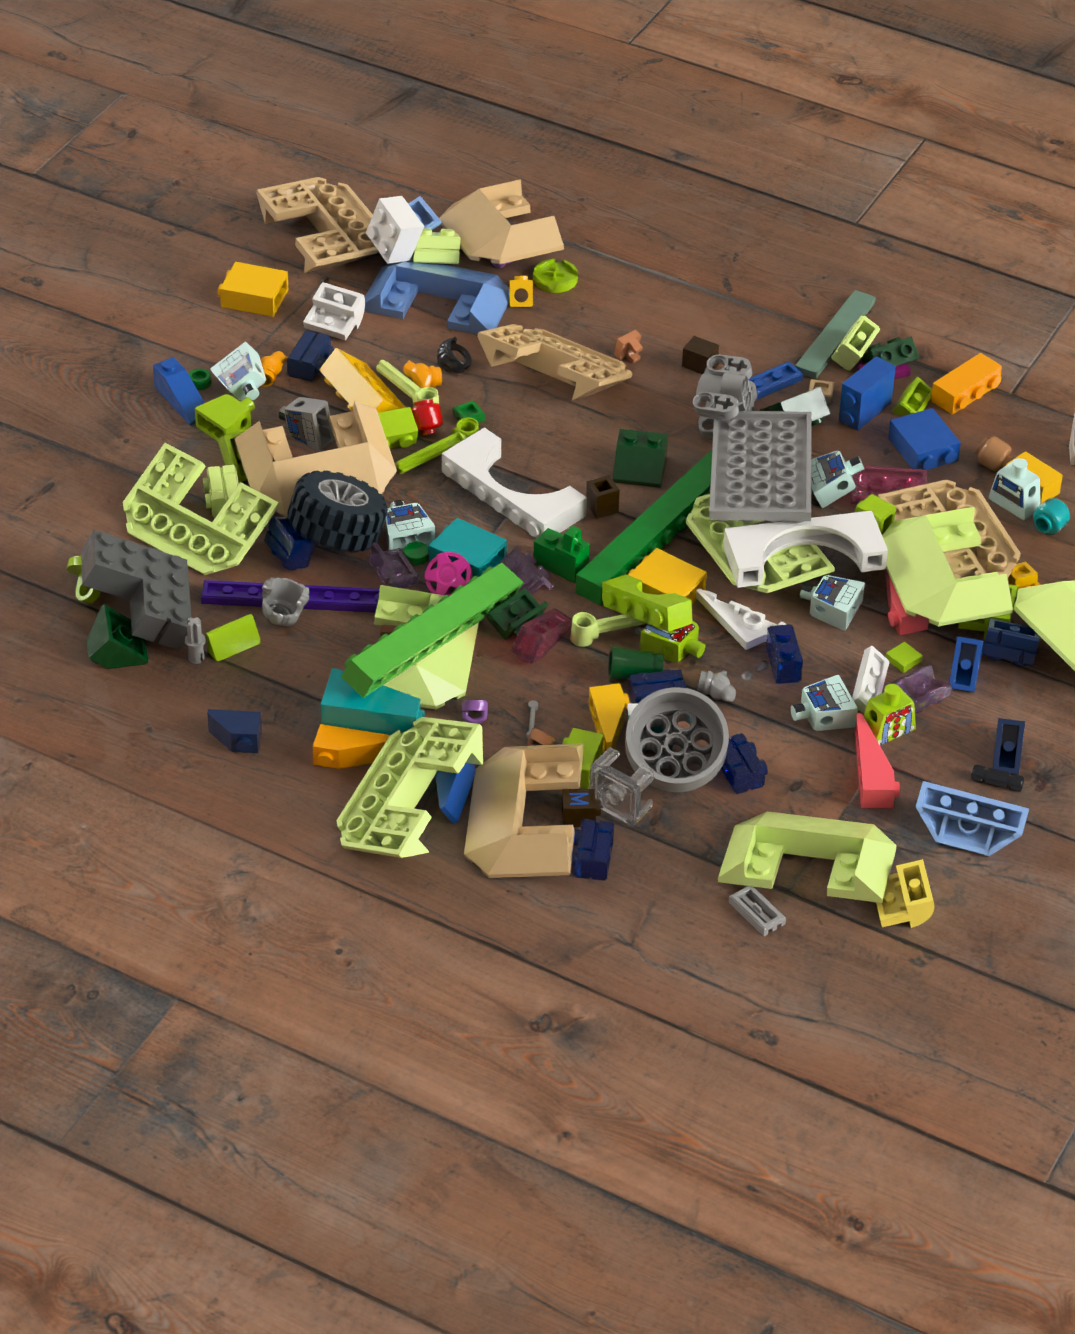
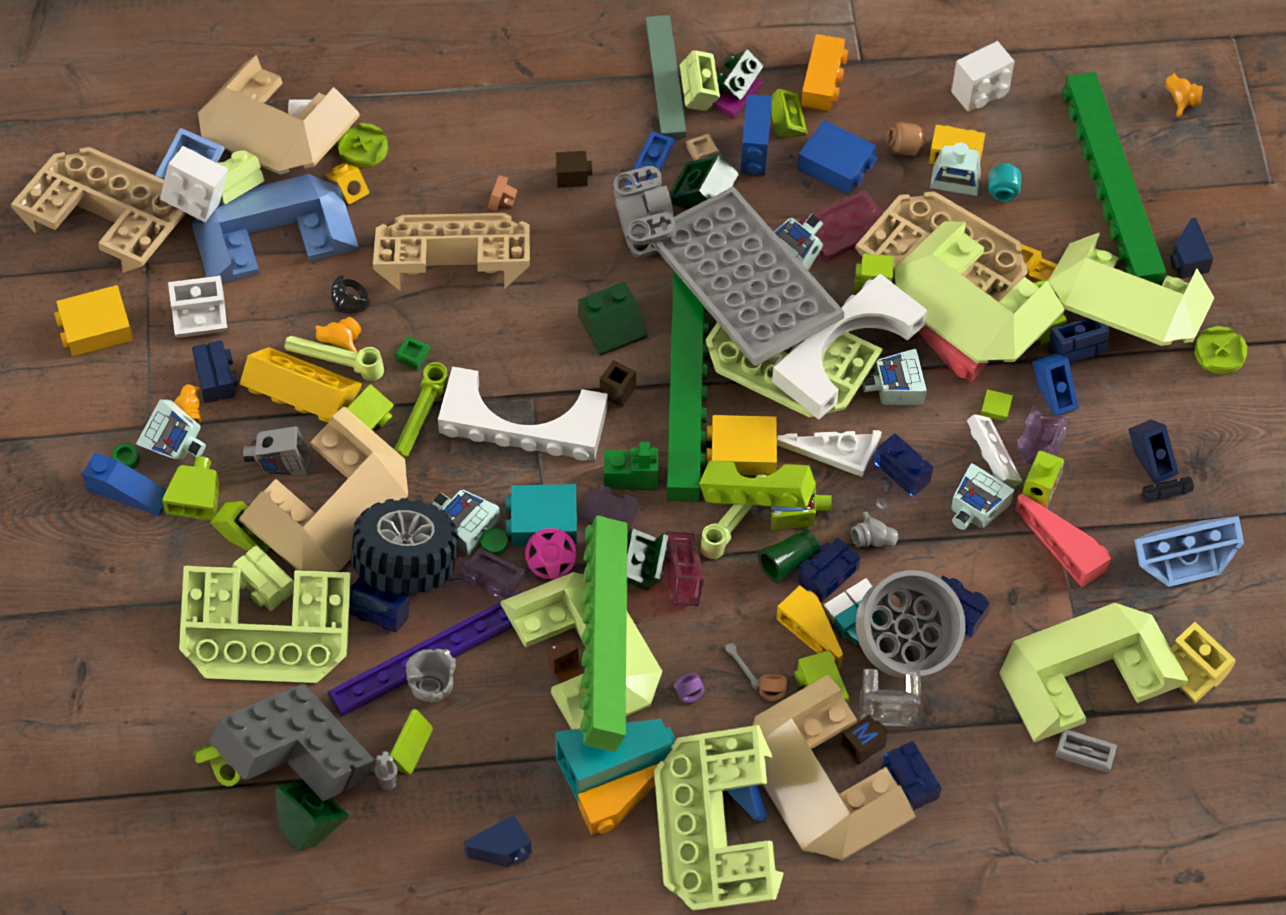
camera: 35 degrees left, 15 degrees up
red head [411,399,443,436] -> none

